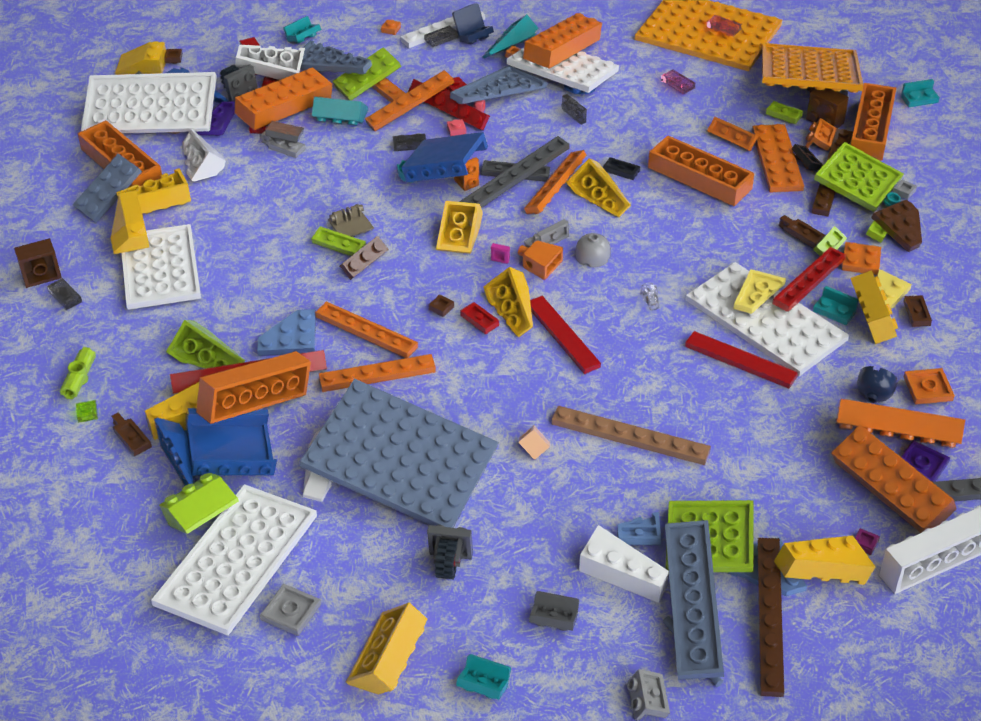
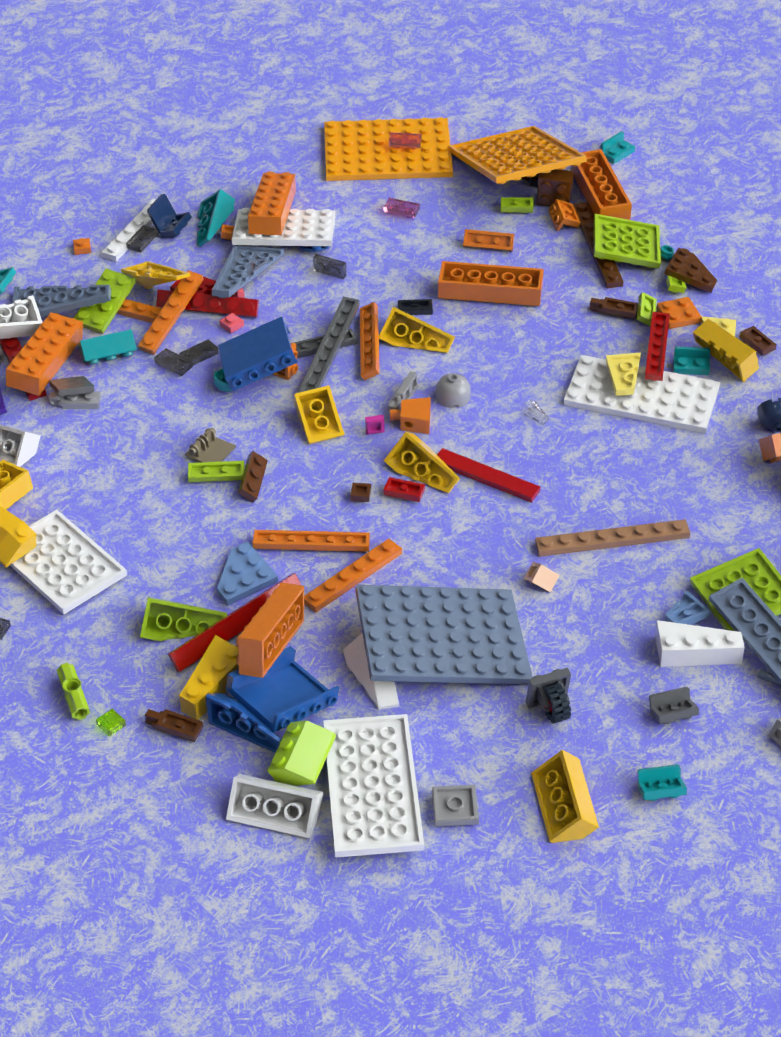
camera: 30 degrees left, 0 degrees up
red tile [685,331,798,389] -> none
orange plate [752,124,804,192] -> none
black plate [792,144,823,171] -> none
light grey plate [893,179,917,200] -> none
none -> yellow wedge [121,261,190,289]
none -> clear smoke plate [154,348,193,376]
none -> white slope [226,774,323,838]

